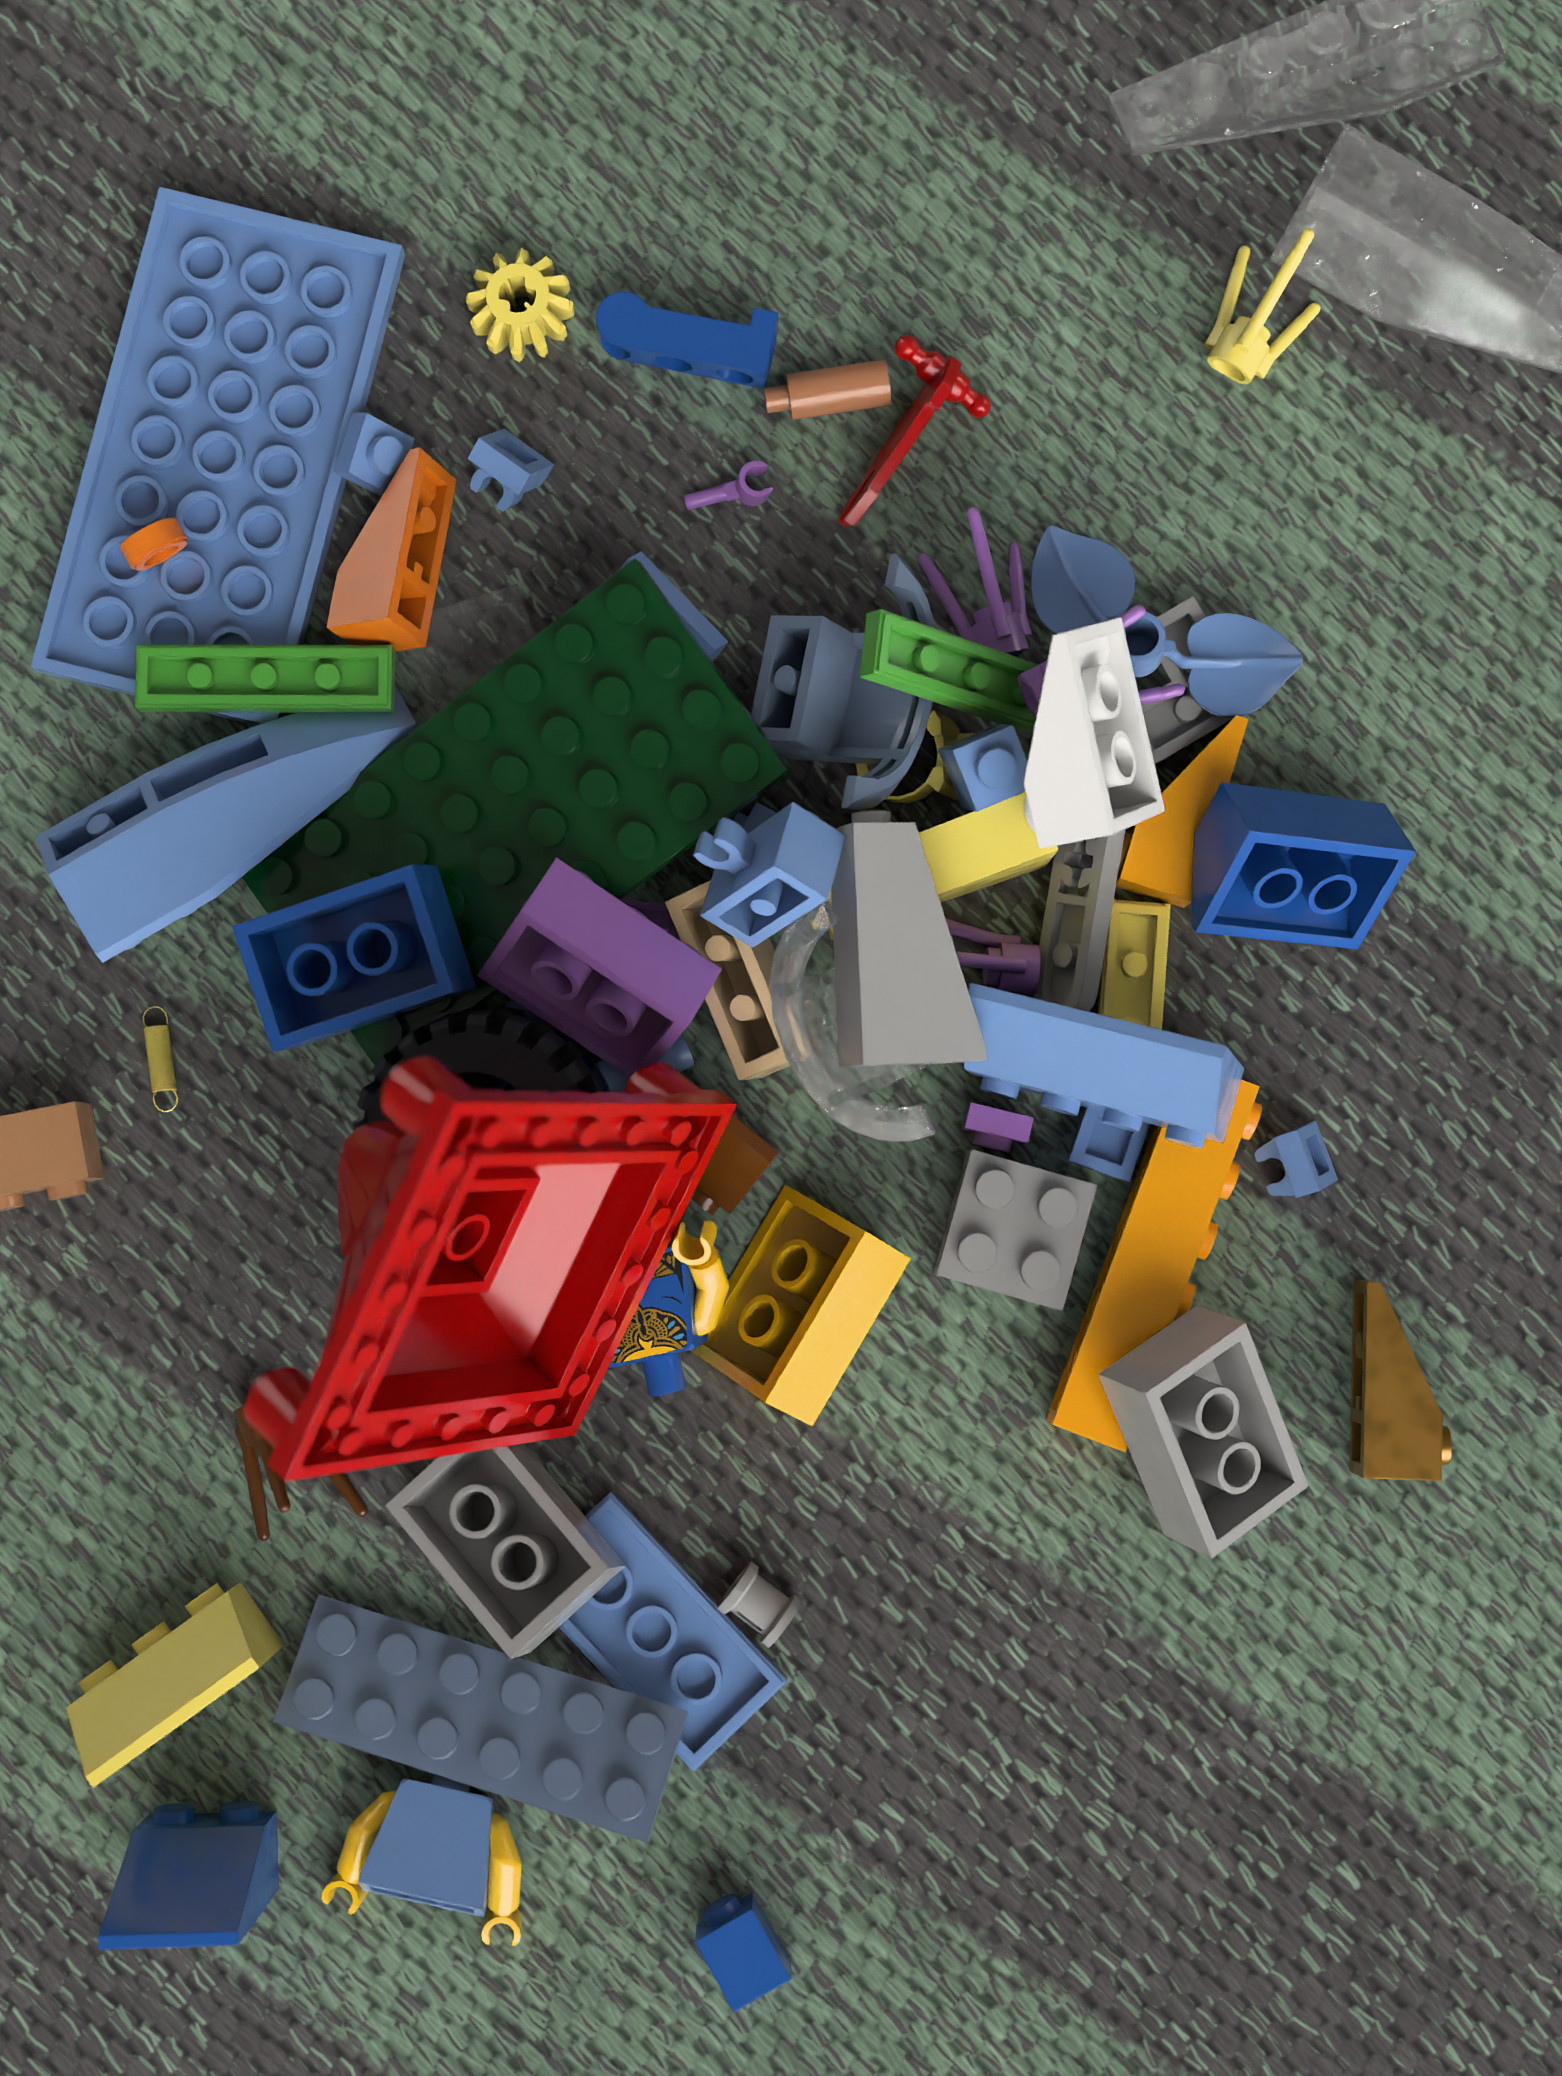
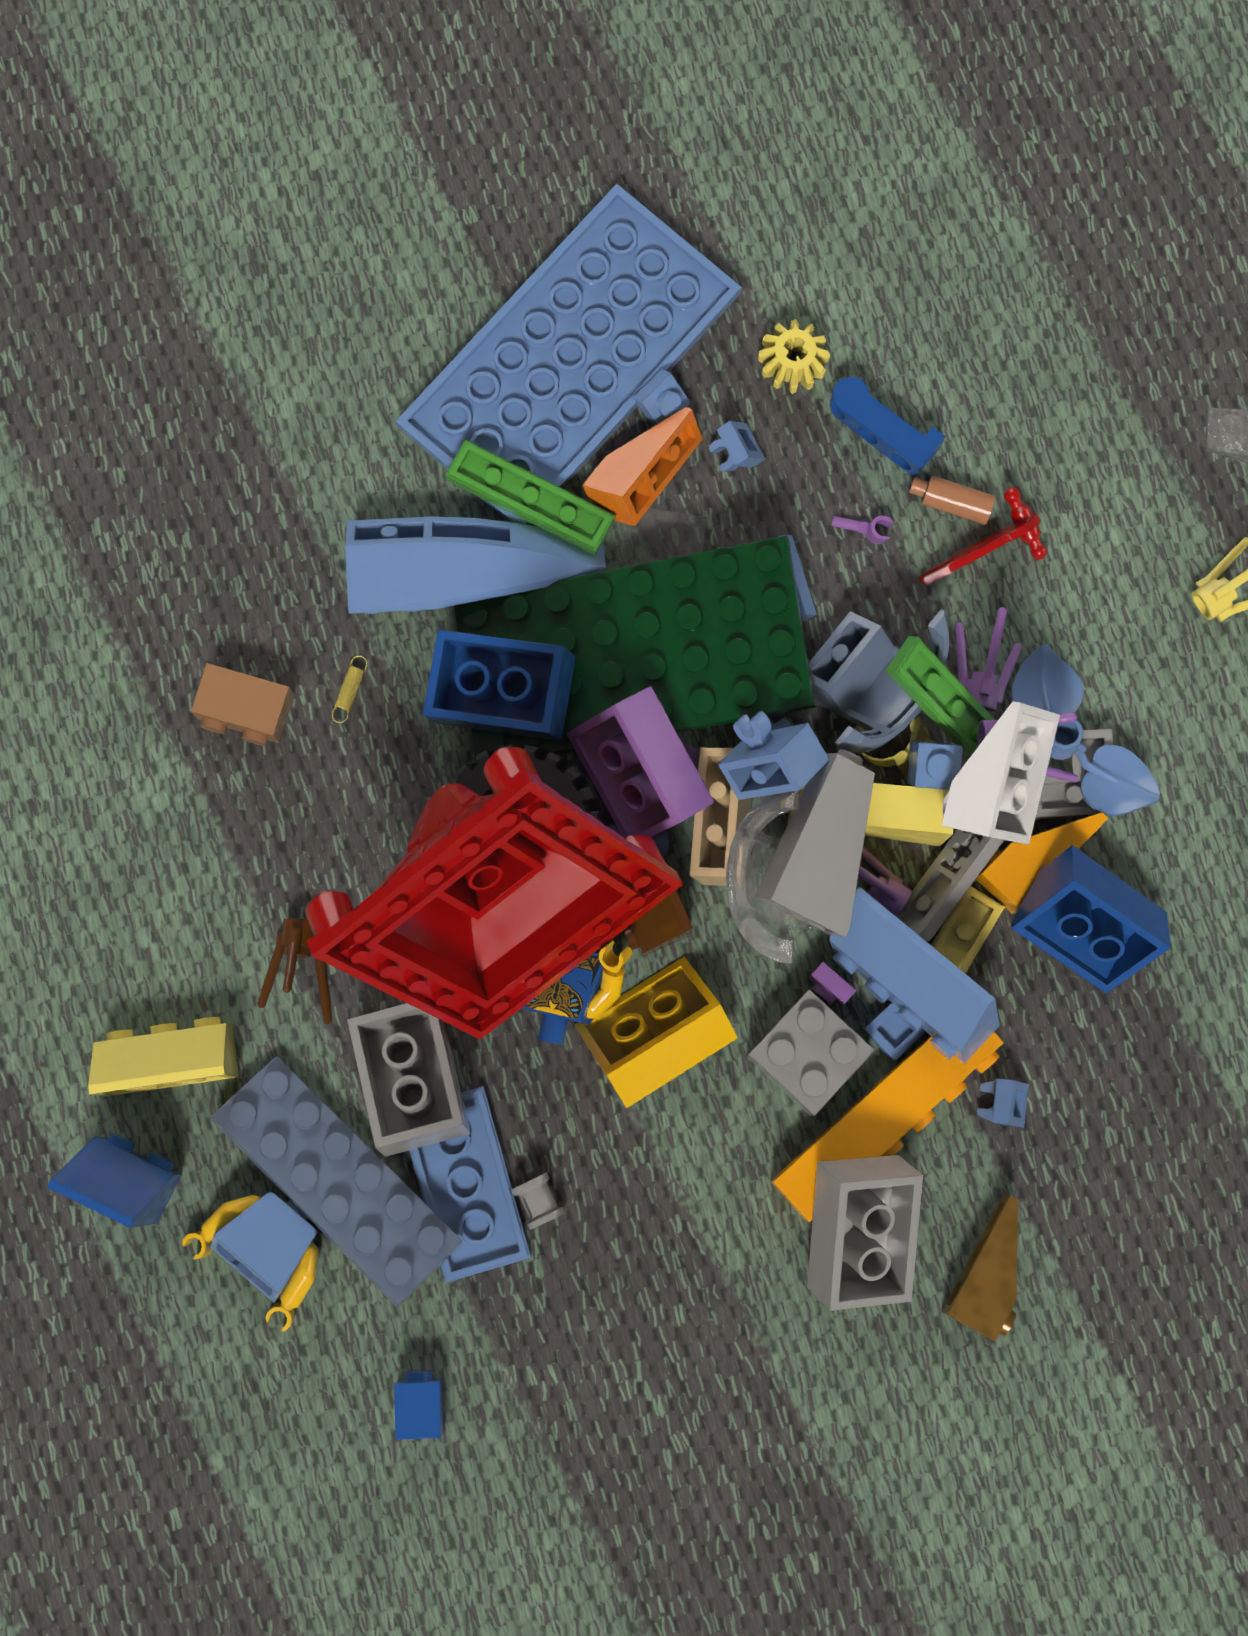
camera: 25 degrees right, 5 degrees down
orange tile [120,517,188,571] -> none

